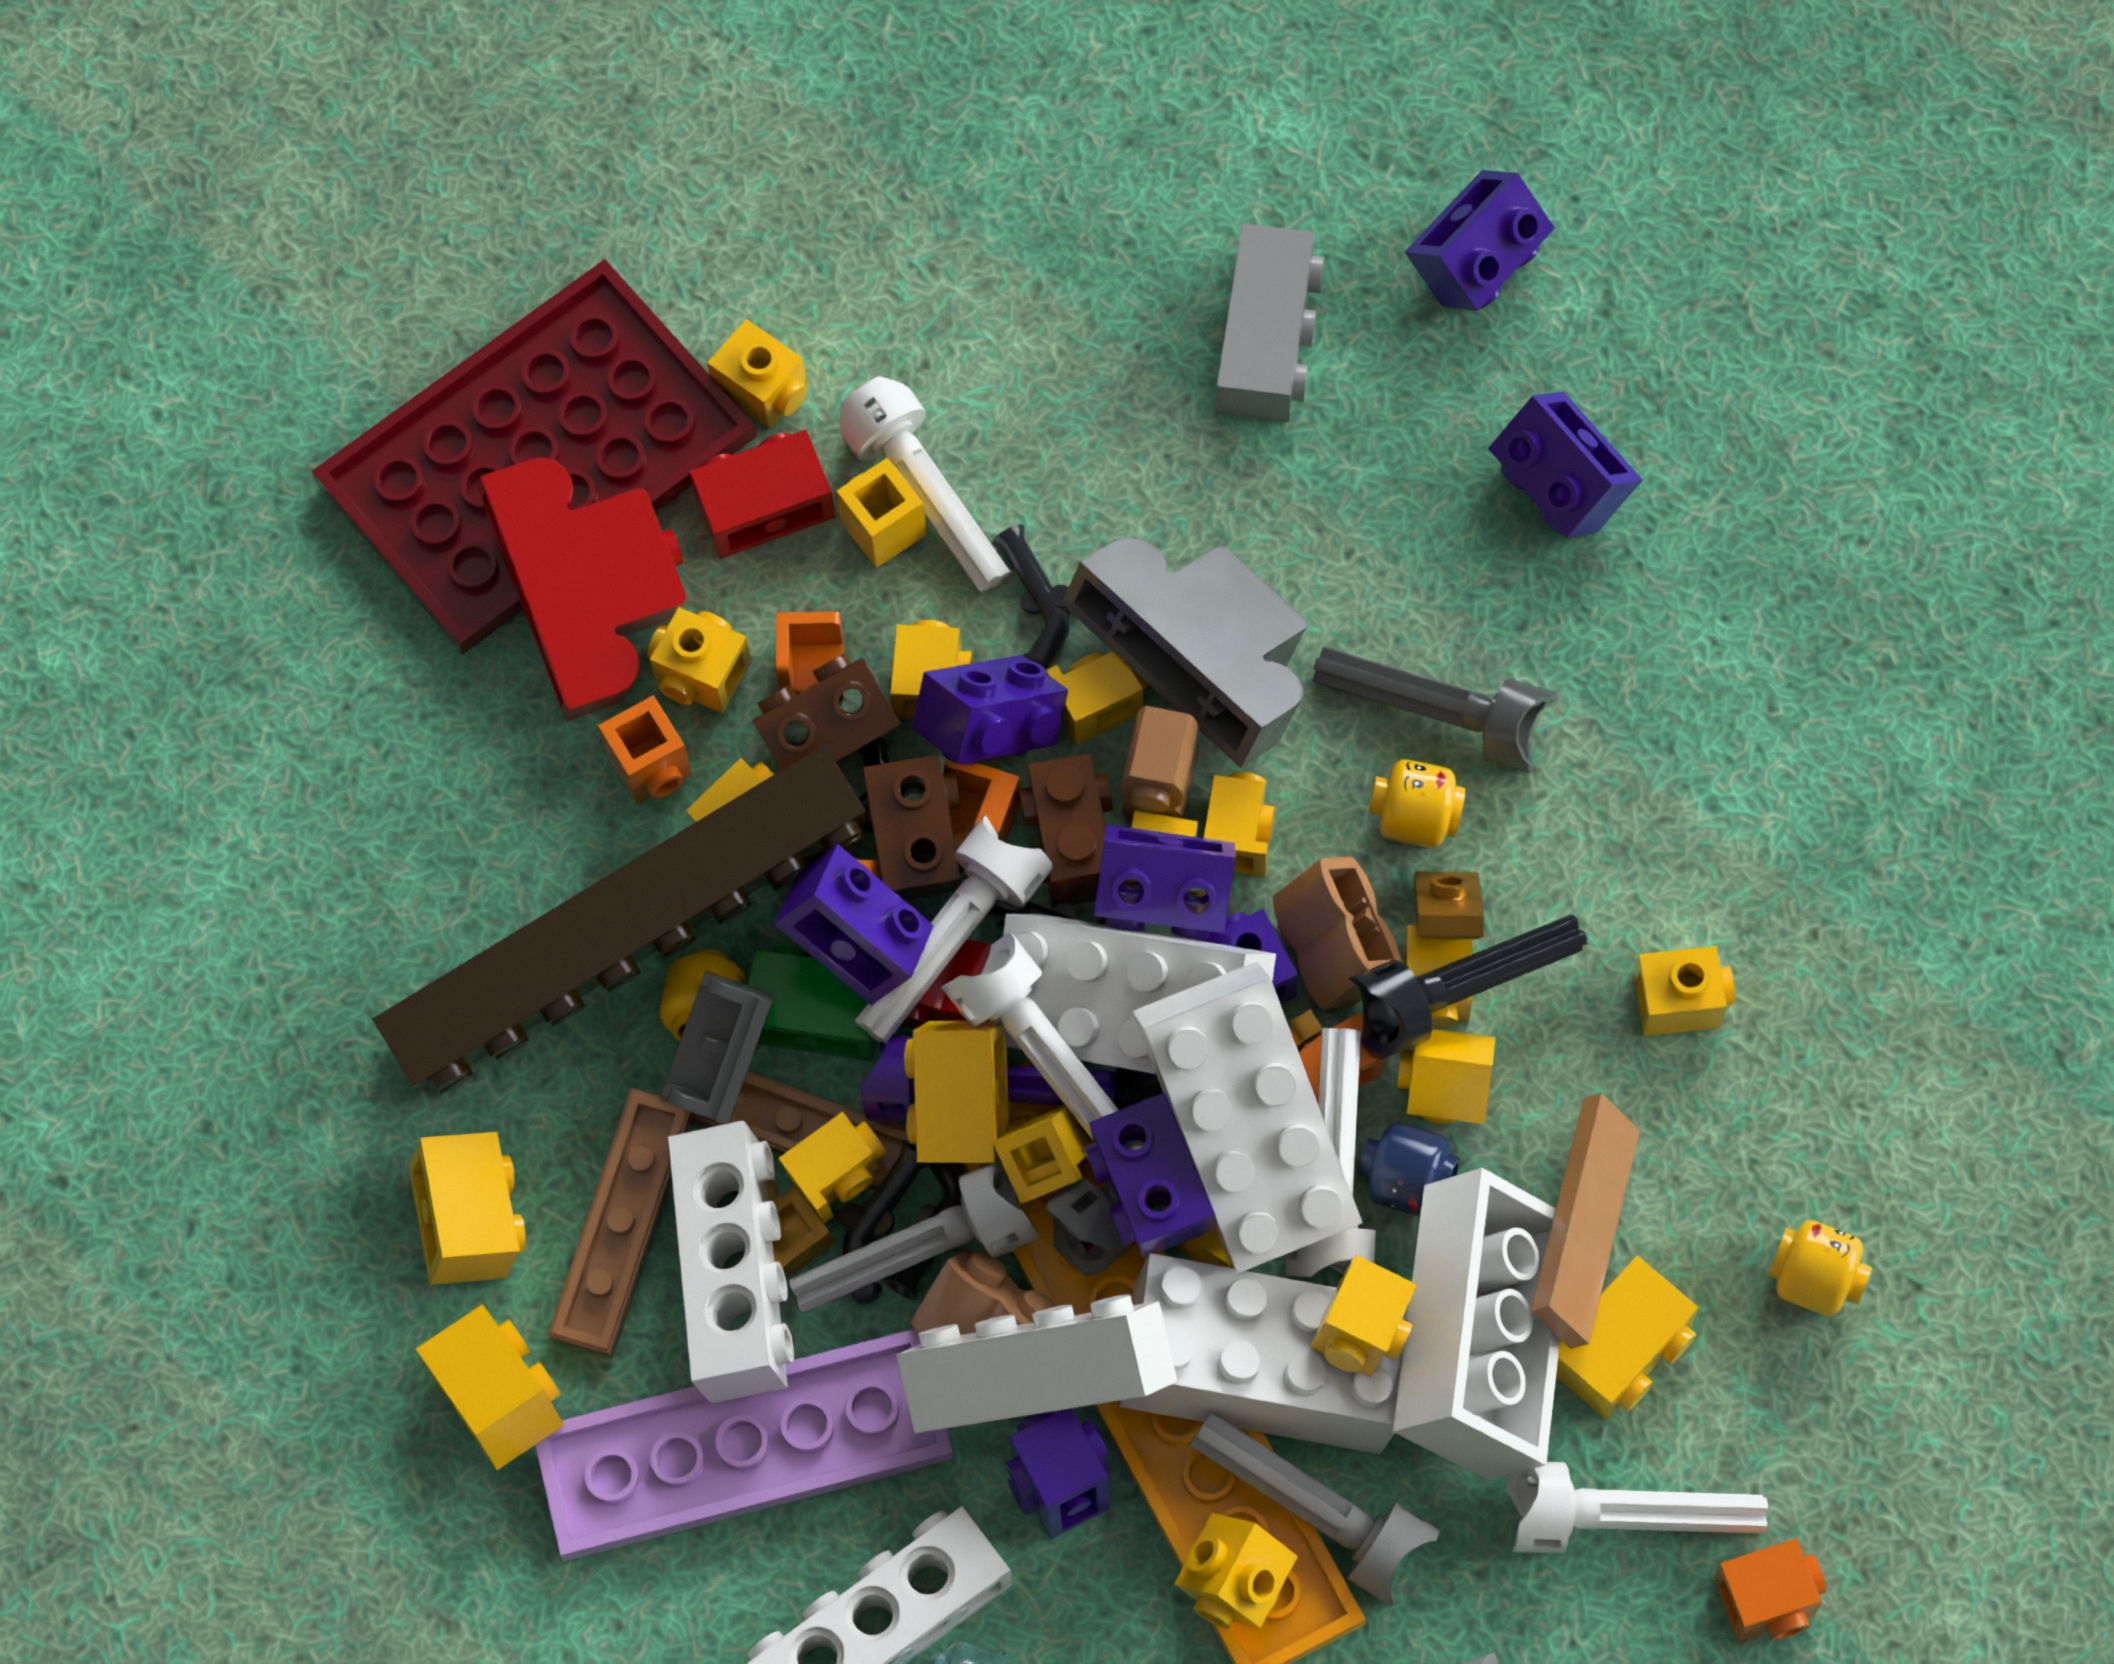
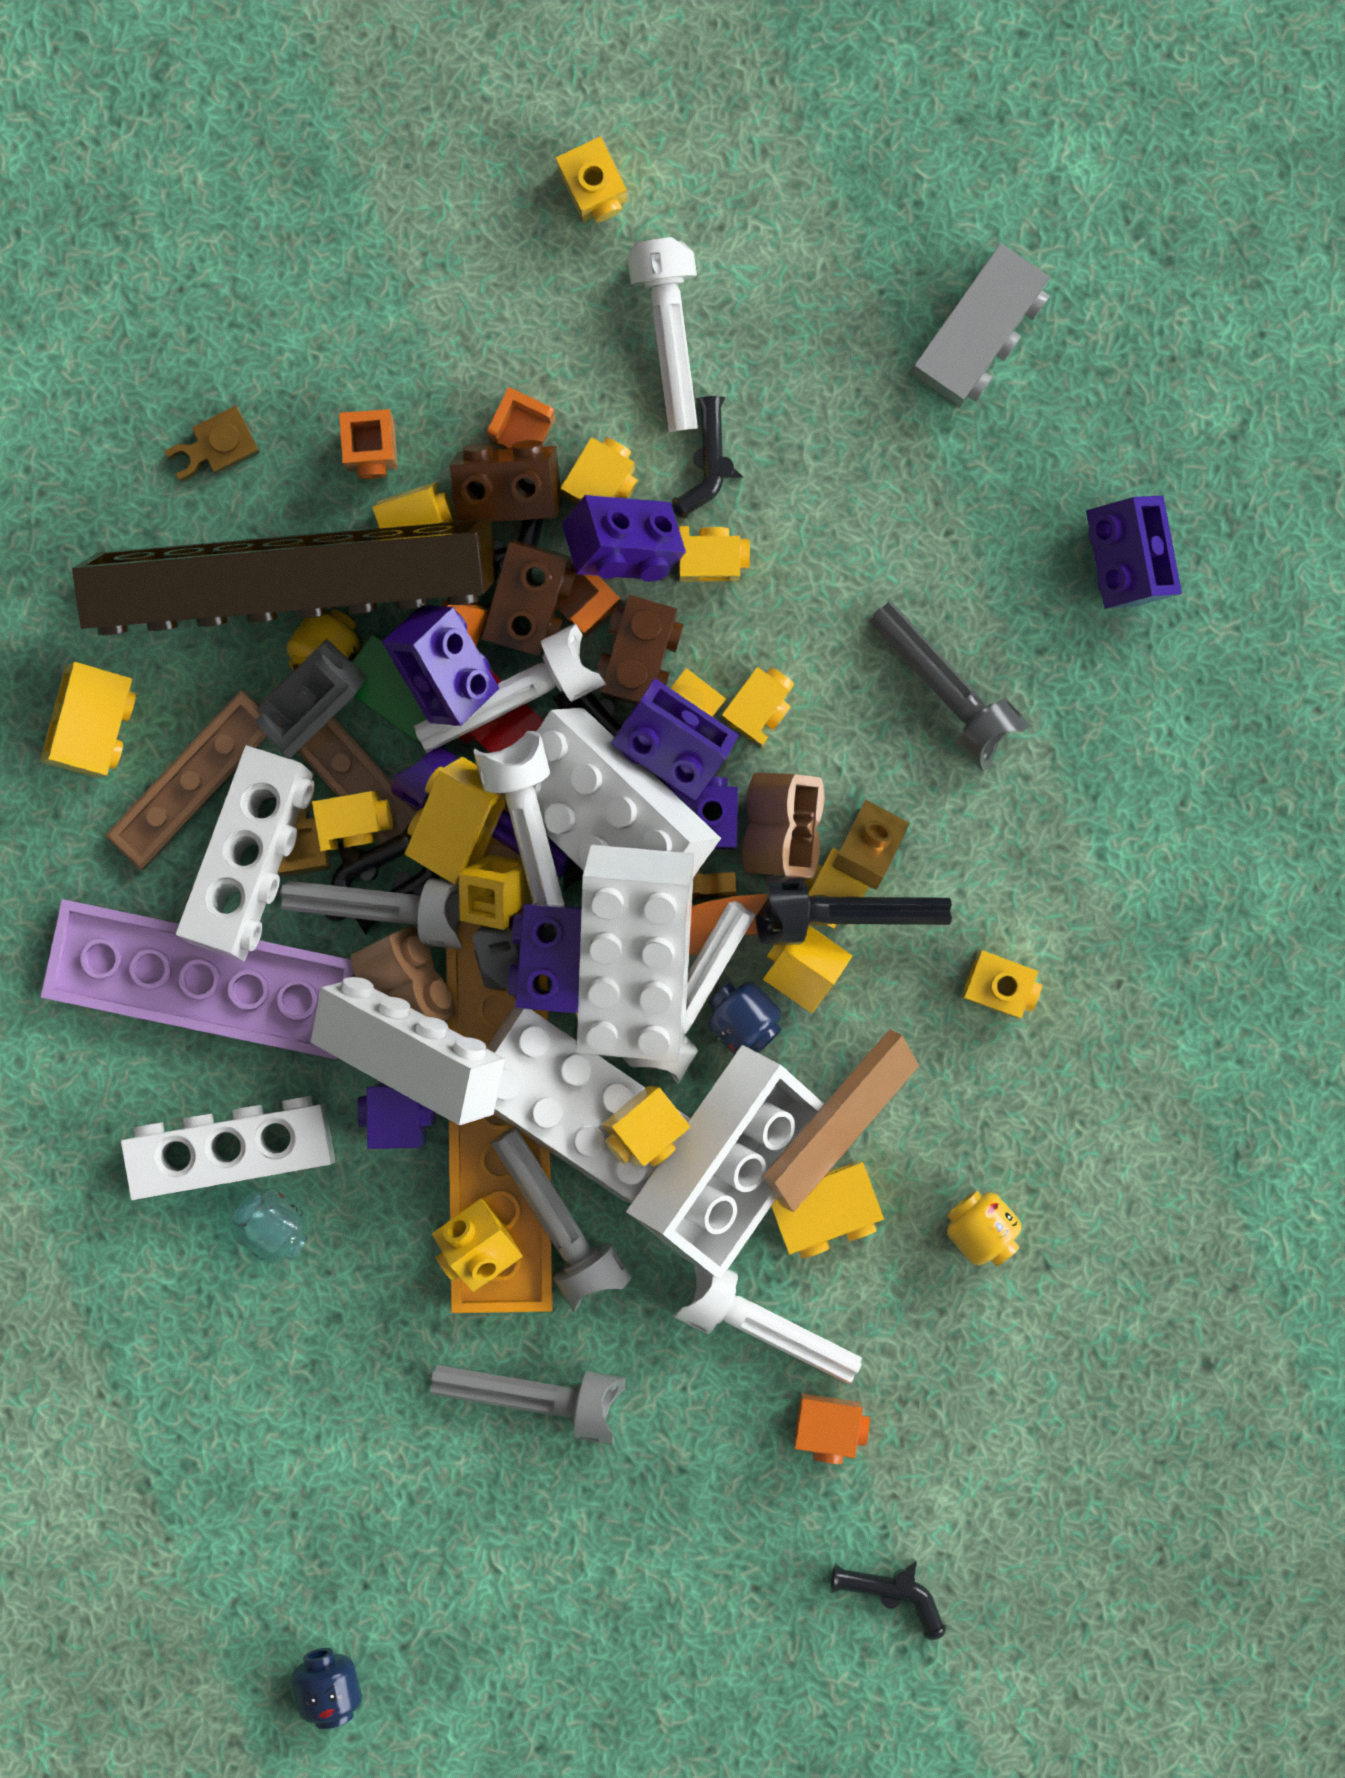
camera: 25 degrees right, 20 degrees up
dark red plate [311,259,757,654] -> none
yellow brick [416,1304,564,1470] -> none
red brick [478,457,686,722] -> none
yellow brick [647,607,751,714] -> none
red brick [689,429,836,559] -> none
yellow brick [836,457,927,568] -> none
brick [1061,537,1308,768] -> none
medium nougat brick [1121,706,1199,826] -> none
yellow head [1368,759,1465,849] -> none
dark purple brick [1405,170,1555,311] -> none
none -> pearl gold plate [164,405,260,483]

